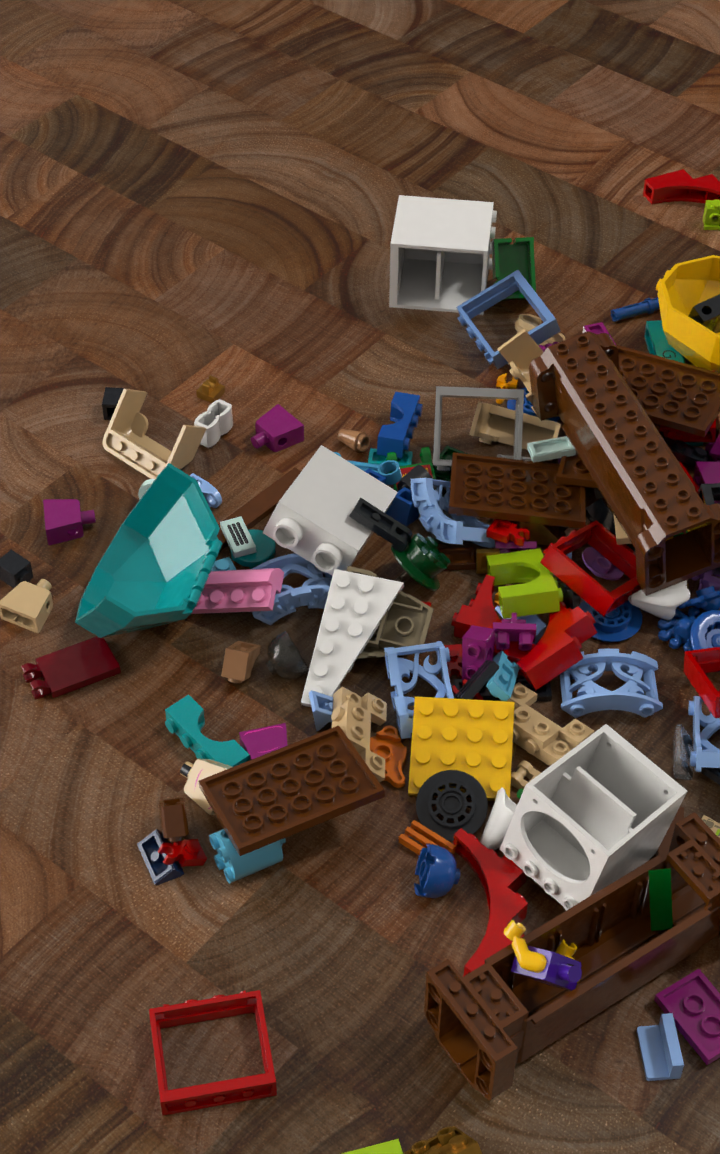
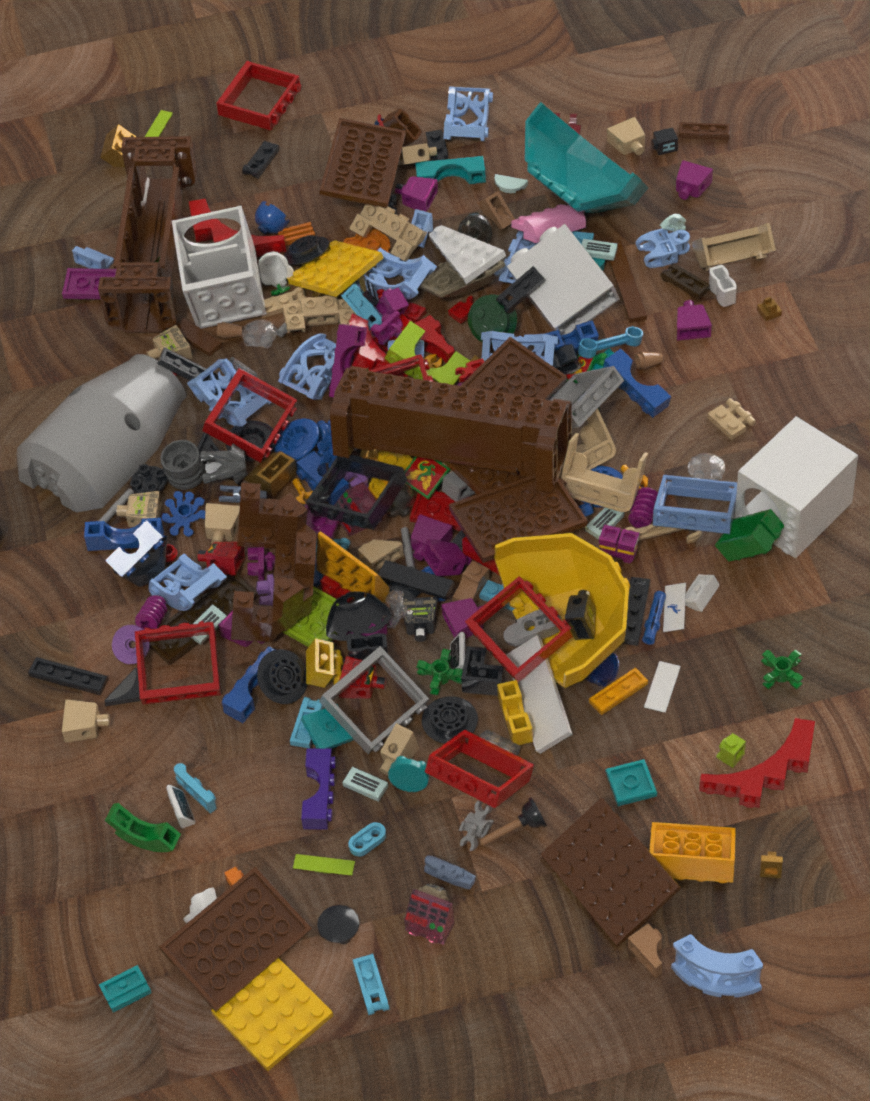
camera: 130 degrees right, 5 degrees up
black brick [102,387,126,420] -> none
torso [504,920,582,990] -> none
none -> black plate [242,141,280,179]
none -> magenta arch [329,324,367,397]
none -> black hinge [425,129,448,160]
none -> light blue fence [443,86,493,141]
none -> light aqua tile [495,174,528,193]
none -> black tile [622,577,650,646]
none -> dark brown plate [660,263,710,299]
none -> white sticker [663,583,686,632]
none -> white slope [685,574,719,612]
none -> clear dish [688,453,725,481]
none -> tan plate [707,398,756,440]
none -> green pin [761,650,803,689]

